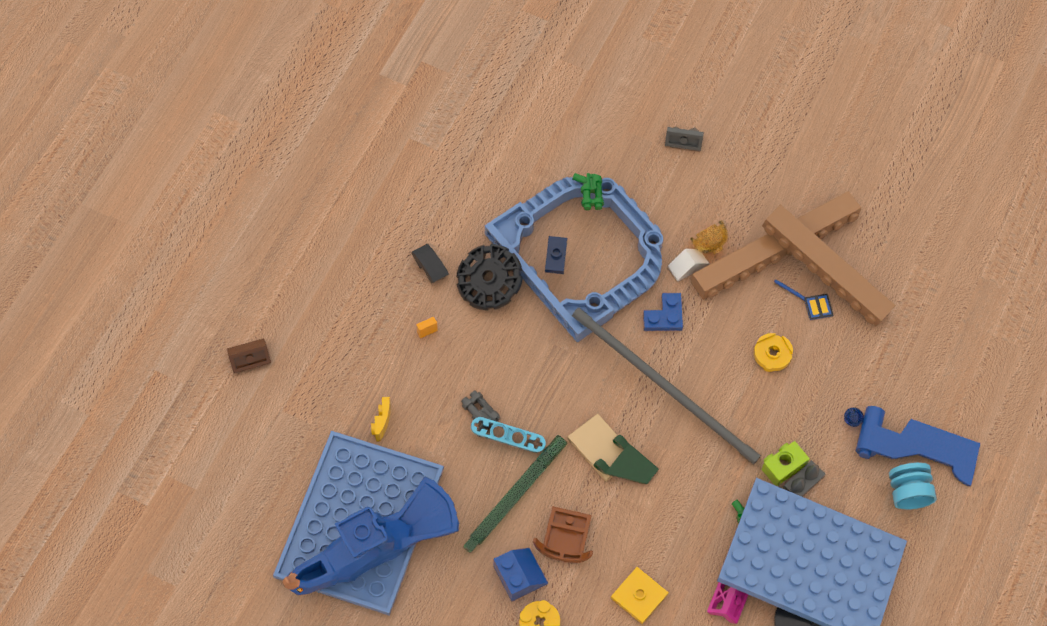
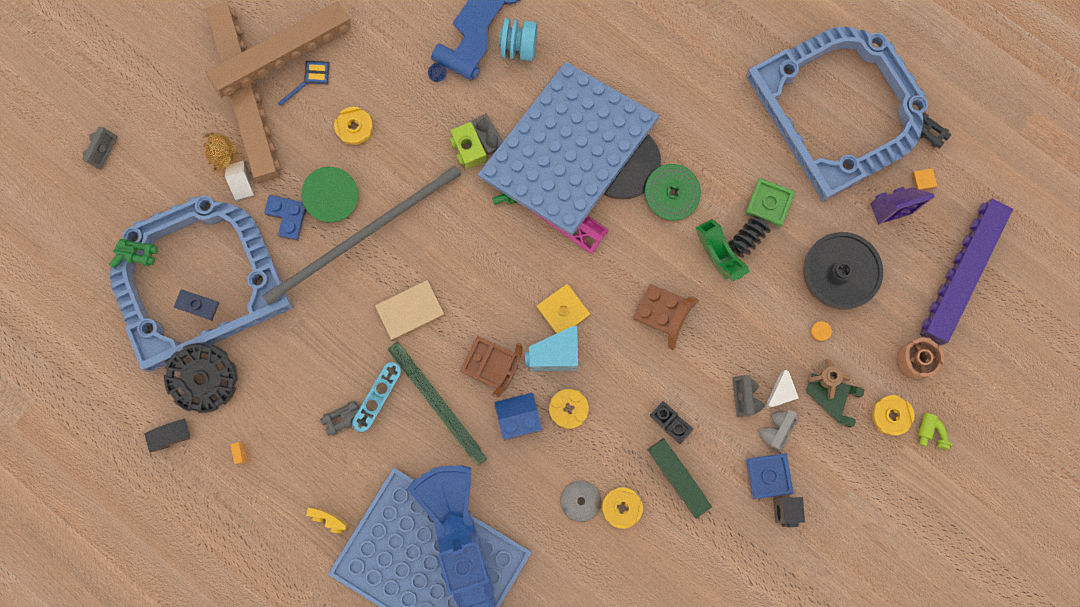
camera: 75 degrees left, 15 degrees up
dark green flag [594,435,659,484] -> none
none -> green piece [301,167,358,223]
none -> medium azure slope [525,326,578,372]

